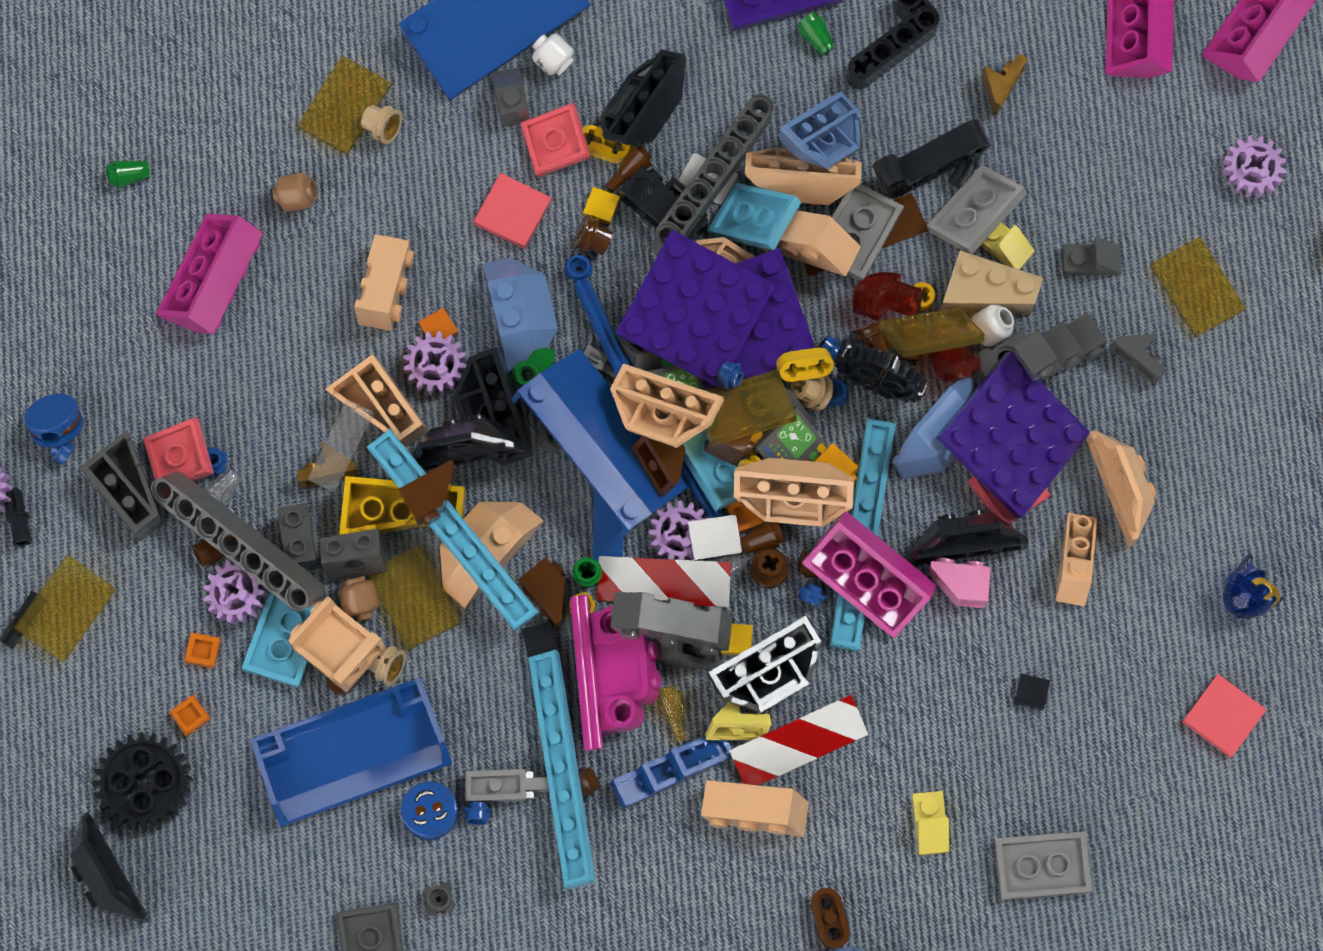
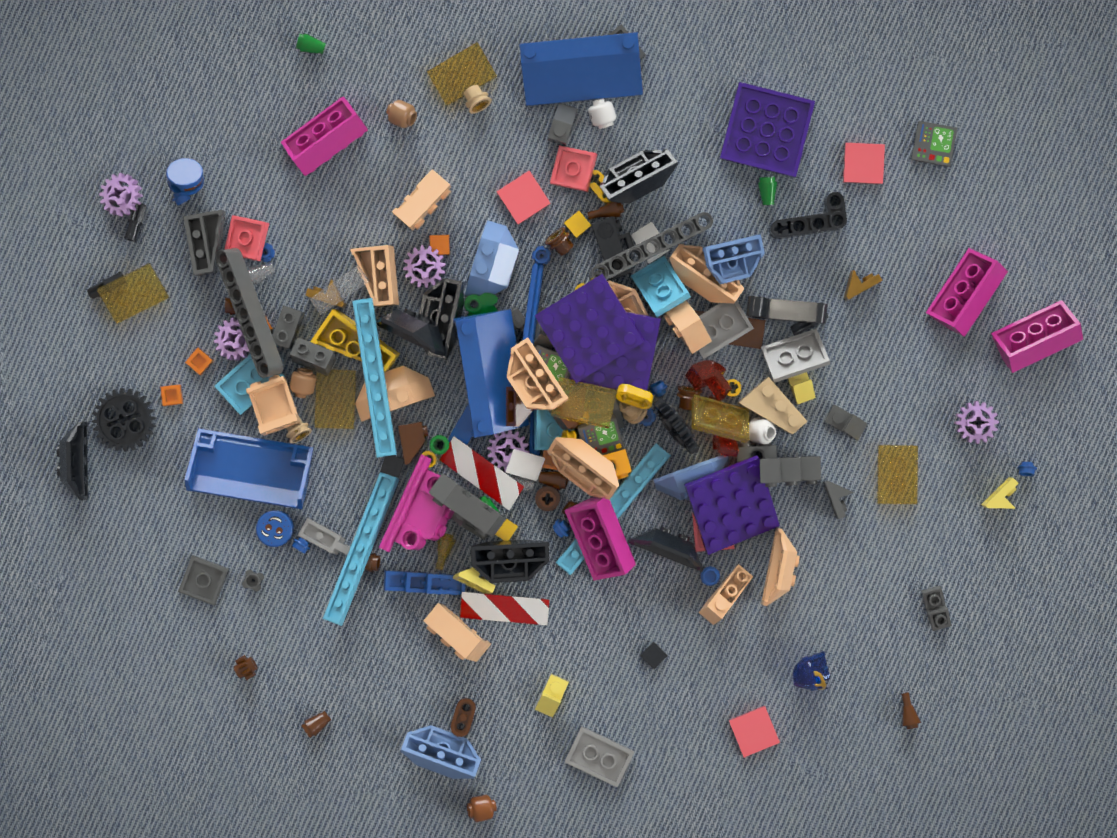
camera: 30 degrees right, 15 degrees up
reddish brown slope [399,460,456,526] -> none
blue plate [717,361,744,390] -> none
bright pink slope [928,558,991,608] -> none
none -> blue plate [700,566,720,586]

